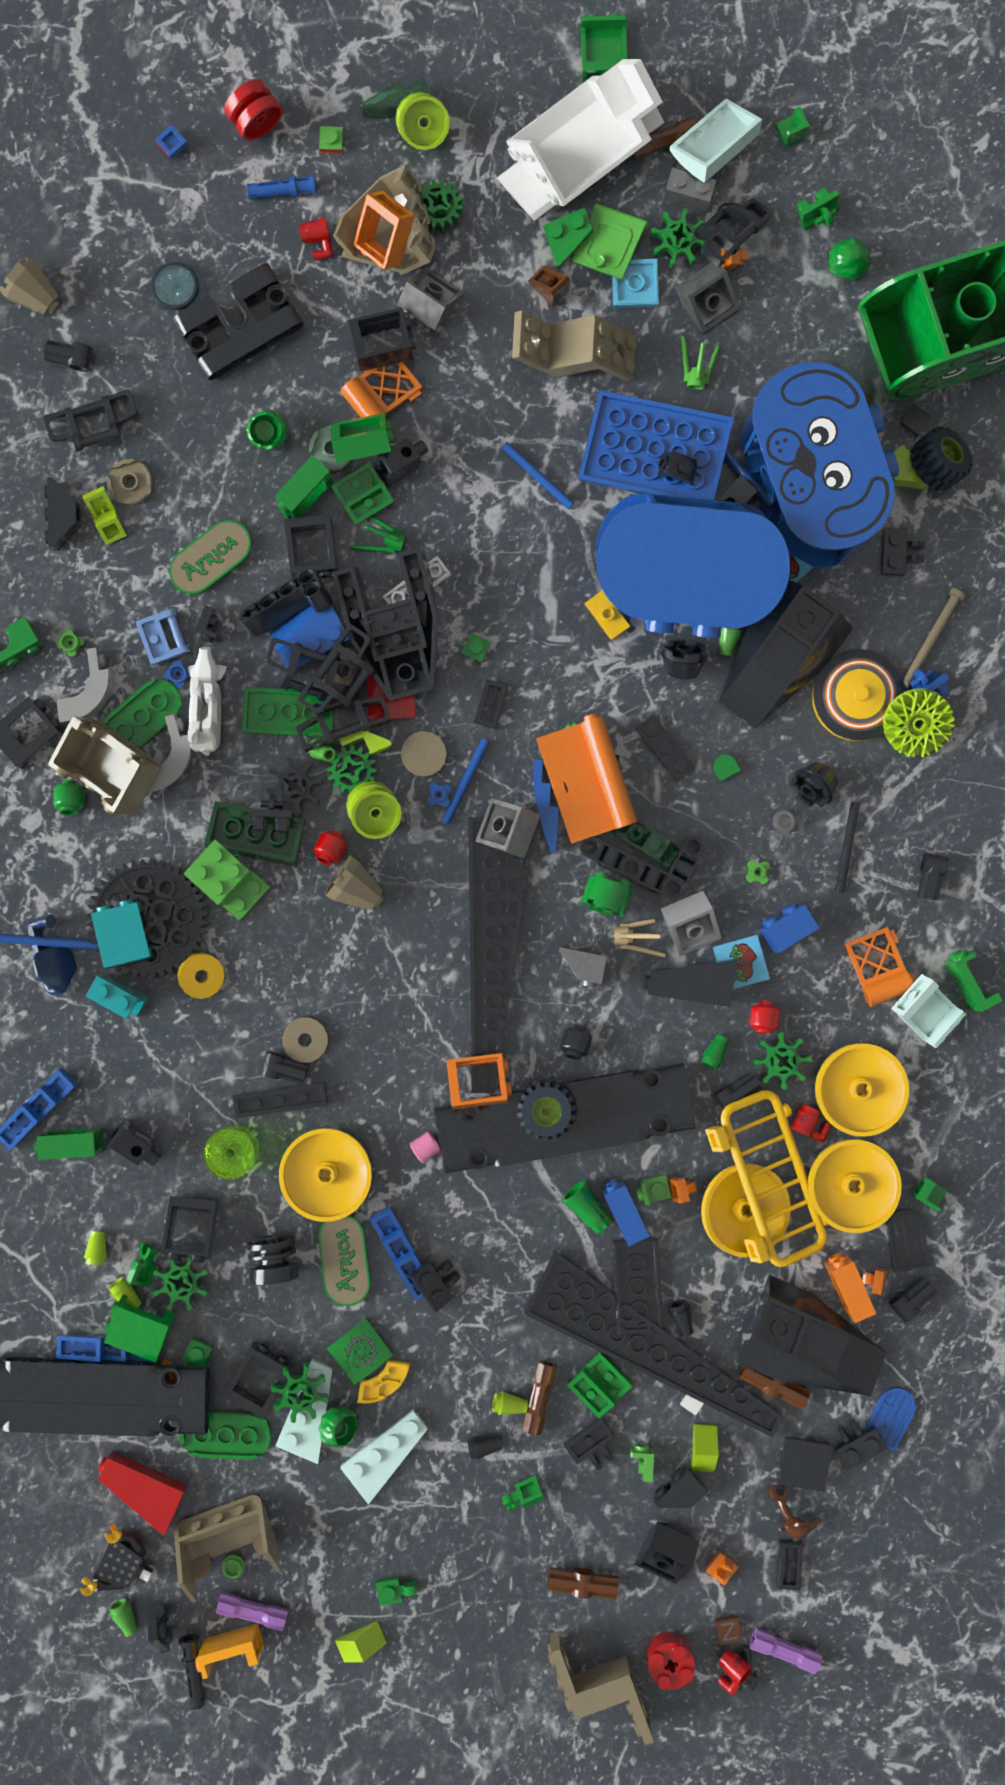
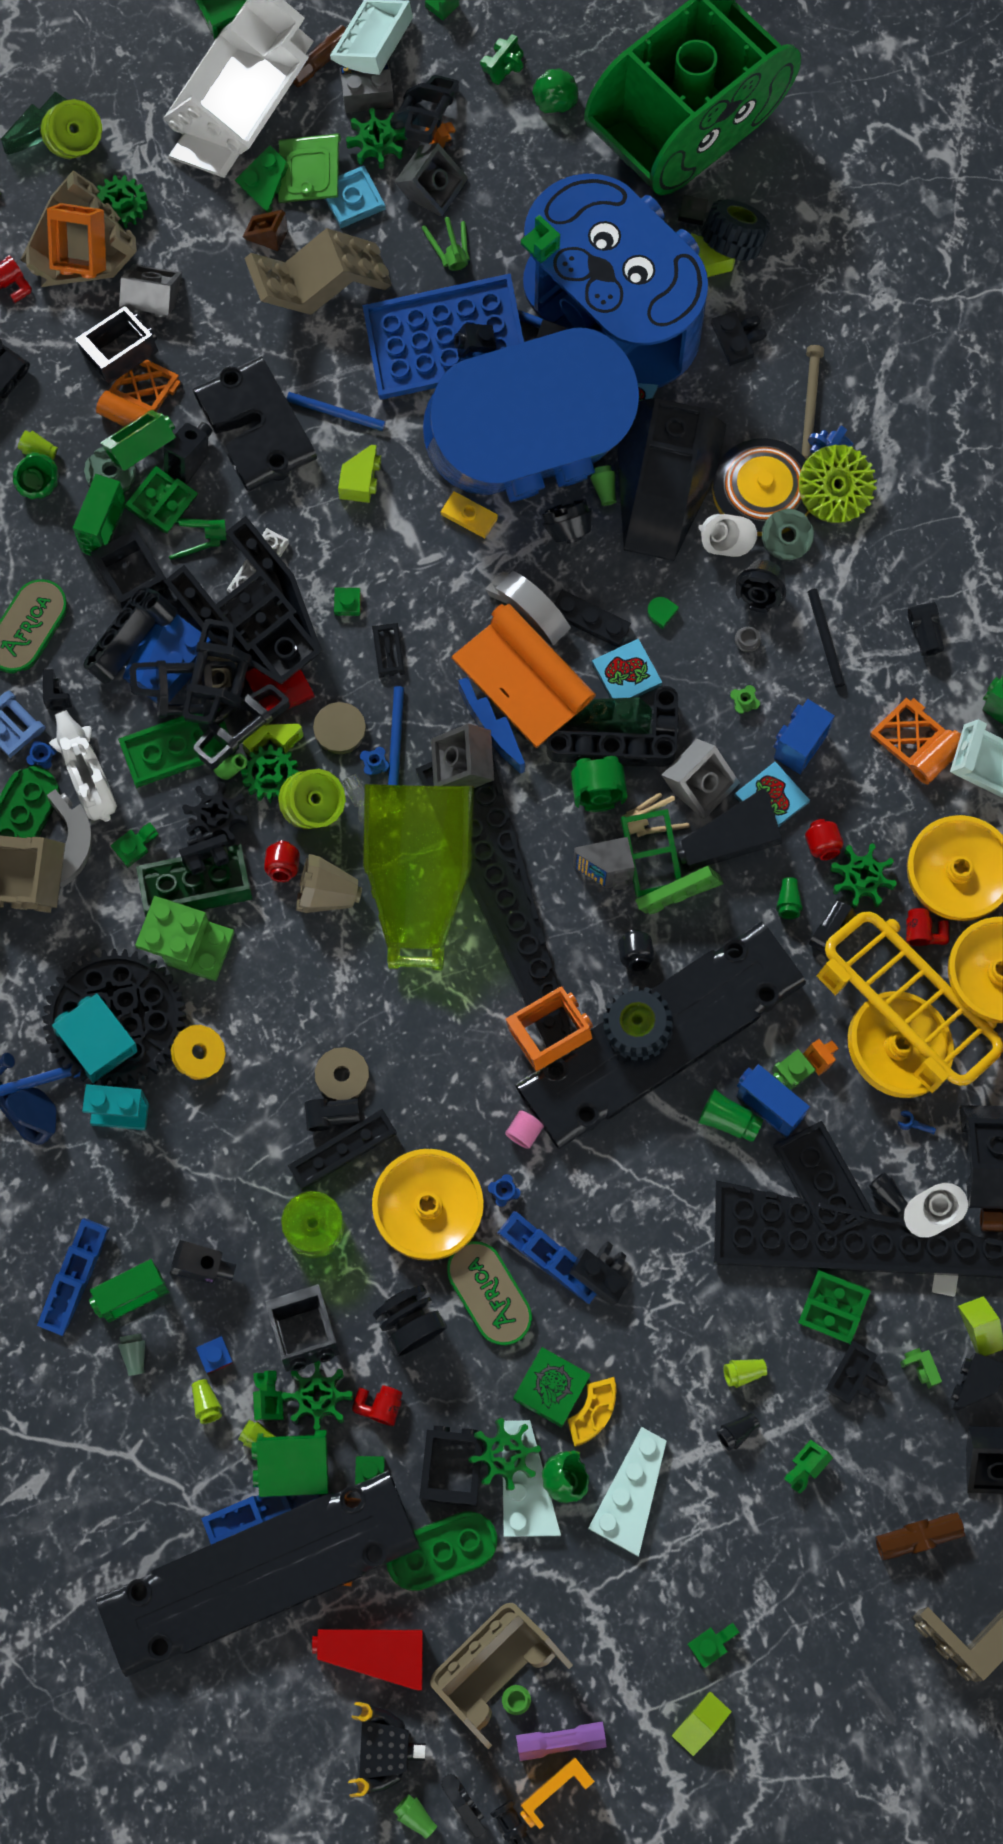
camera: 25 degrees left, 15 degrees down
reddish brown axle [522,1360,558,1435] -> none
none -> lime cone [17,430,58,460]
none -> green plate [110,822,159,868]
none -> sand green cone [118,1333,145,1376]
none -> black connector [193,356,317,492]
none -> blue plate [196,1336,233,1375]
none -> lime slope [338,445,381,503]
none -> red piece [352,1385,403,1427]
none -> clear neon green windscreen [363,784,474,971]
none -> light grey arch [485,571,571,645]
none -> blue plate [488,1174,520,1207]
none -> green panel [521,215,560,263]
none -> medium azure tile [592,639,662,707]
none -> green window [621,809,681,898]
none -> bright green wing [635,866,724,914]
none -> white piece [698,514,757,557]
none -> sand green tile [762,509,814,561]
none -> blue hand [898,1111,936,1135]
none -> white piece [904,1183,968,1237]

